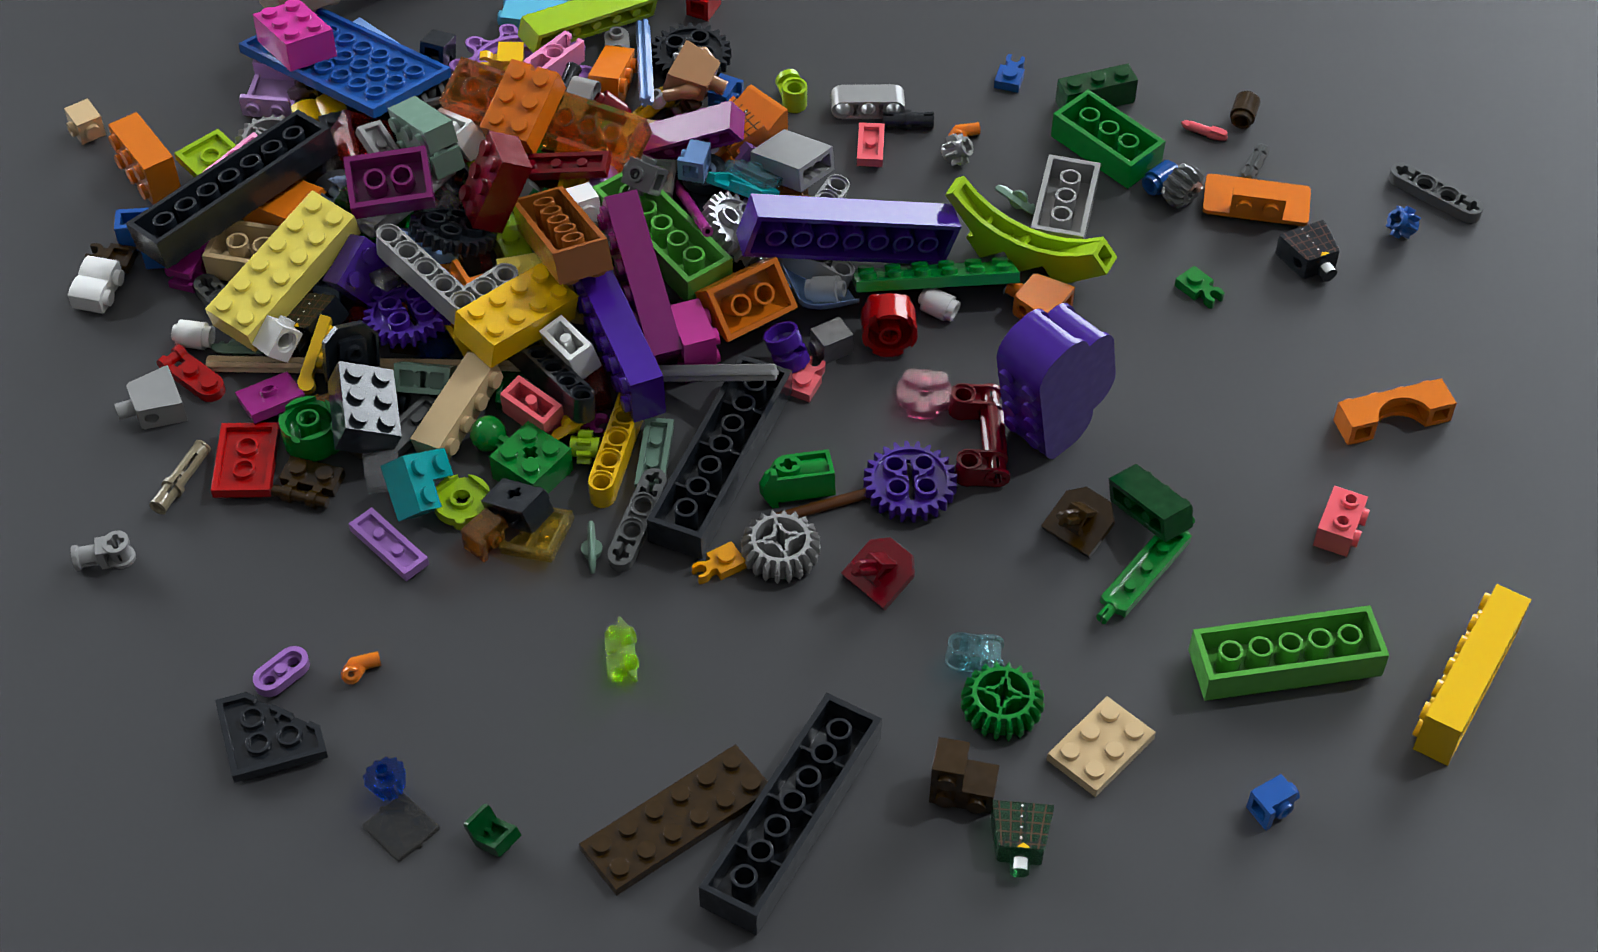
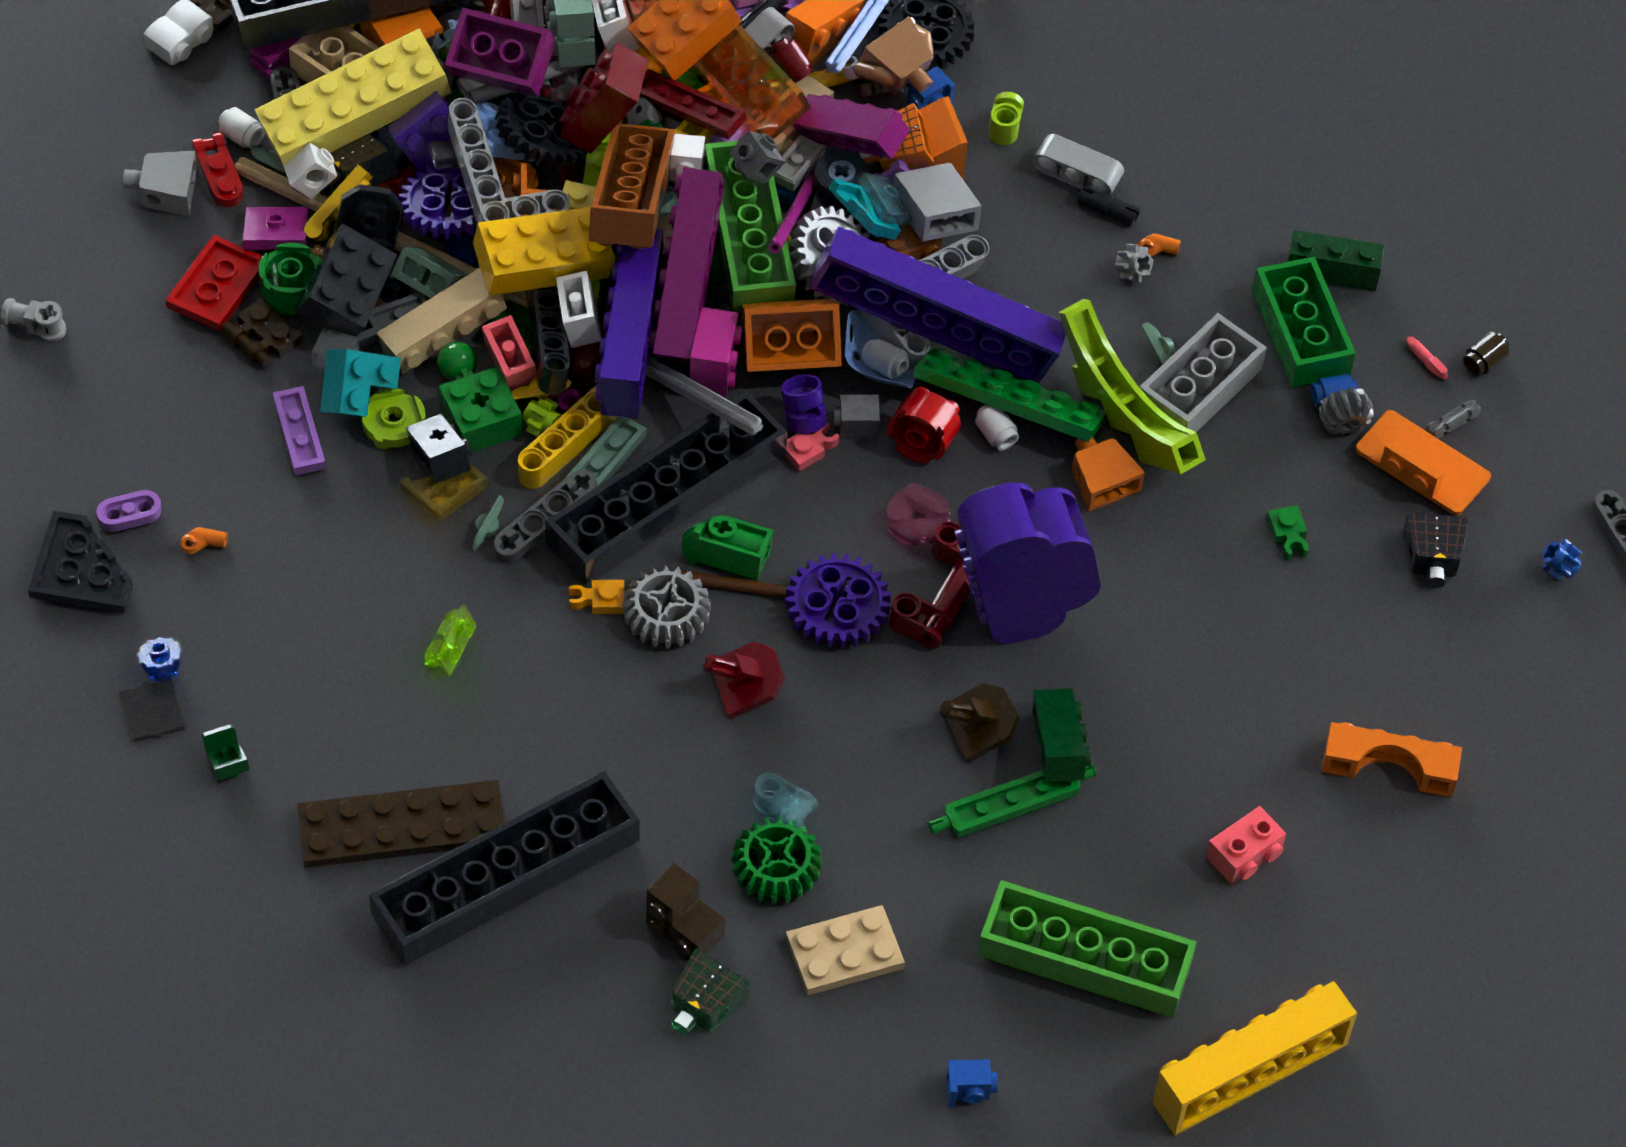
camera: 25 degrees right, 5 degrees up
dark tan pin [149,440,211,515] -> none
clear orange brick [461,508,508,562] -> none
medium blue brick [677,139,711,184] -> none
coral plate [857,123,885,167] -> none
blue plate [994,54,1025,93] -> none

